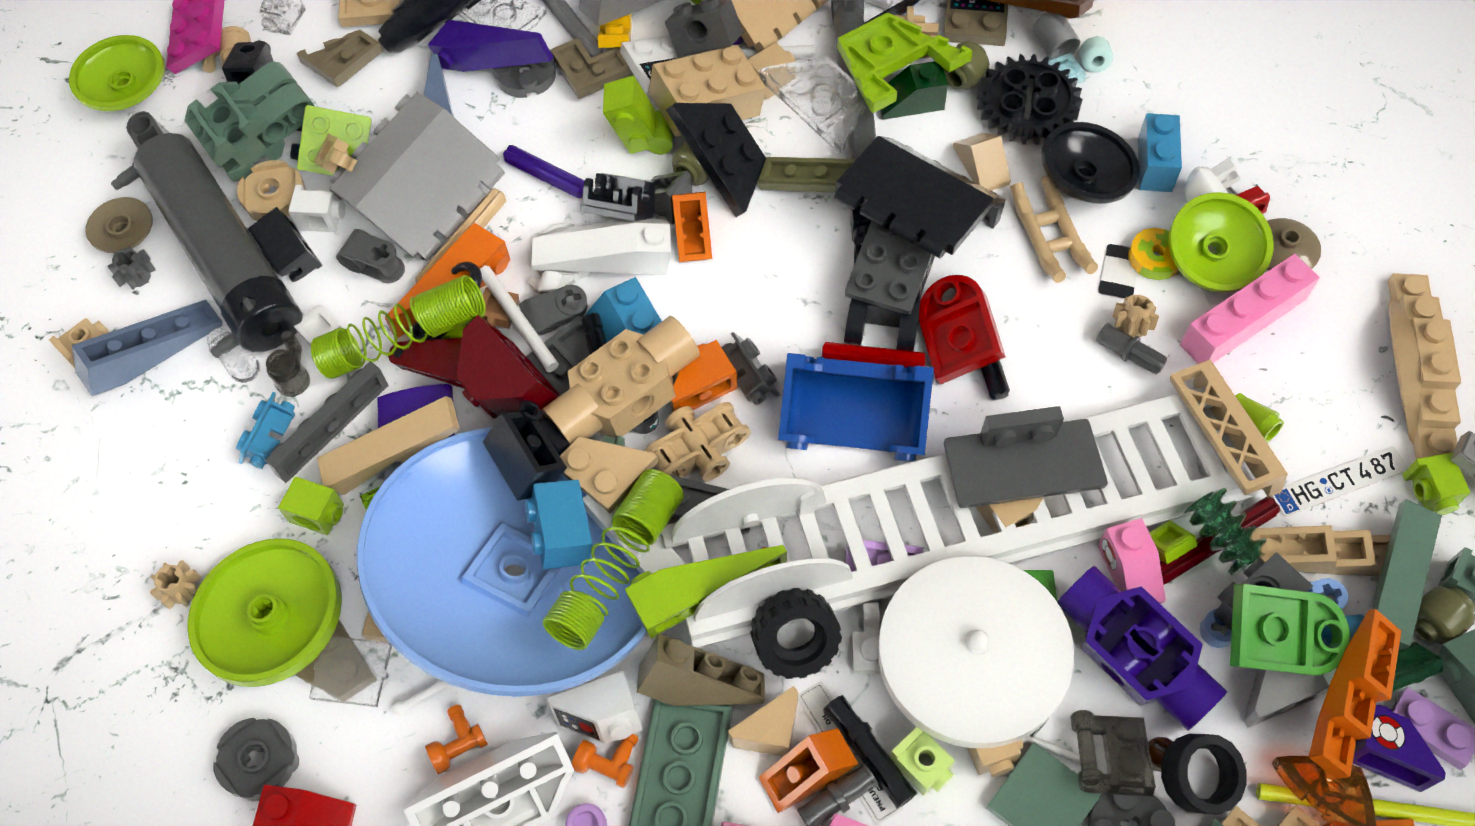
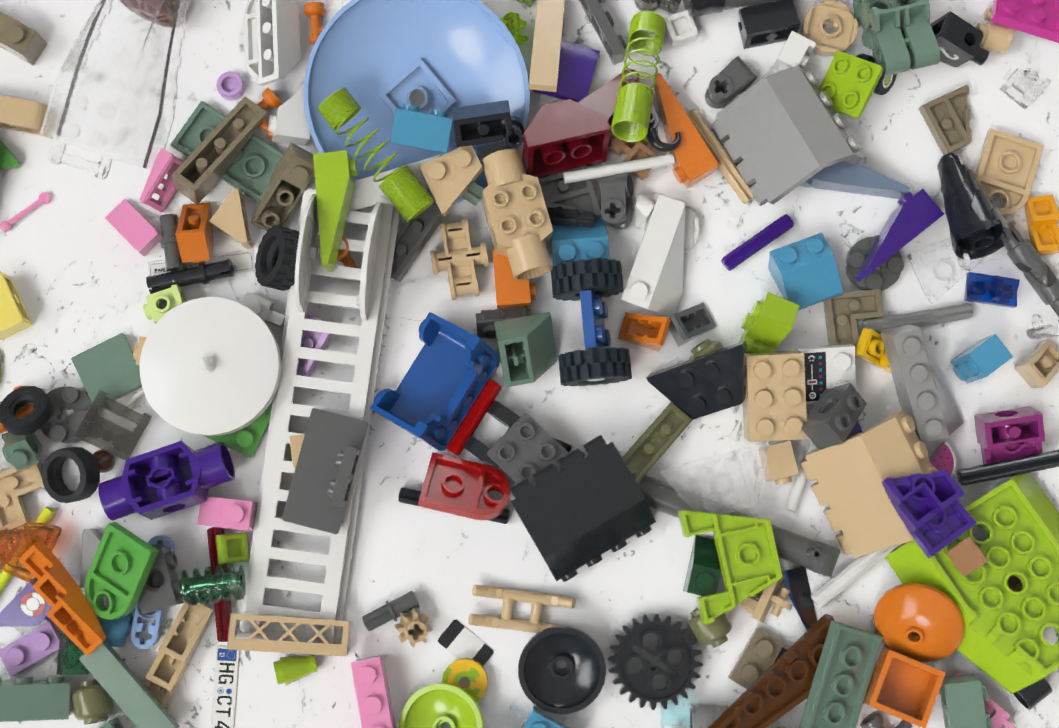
camera: 105 degrees right, 20 degrees up
tan plate [314,133,357,174] -> none
black hinge [580,173,656,221] -> none
tan slope [953,133,1011,191] -> none
none -> dark tan slope [172,96,267,205]
none -> sand green slope [494,312,557,388]
none -> black plate [551,258,632,386]
none -> dark azure slope [768,232,844,311]

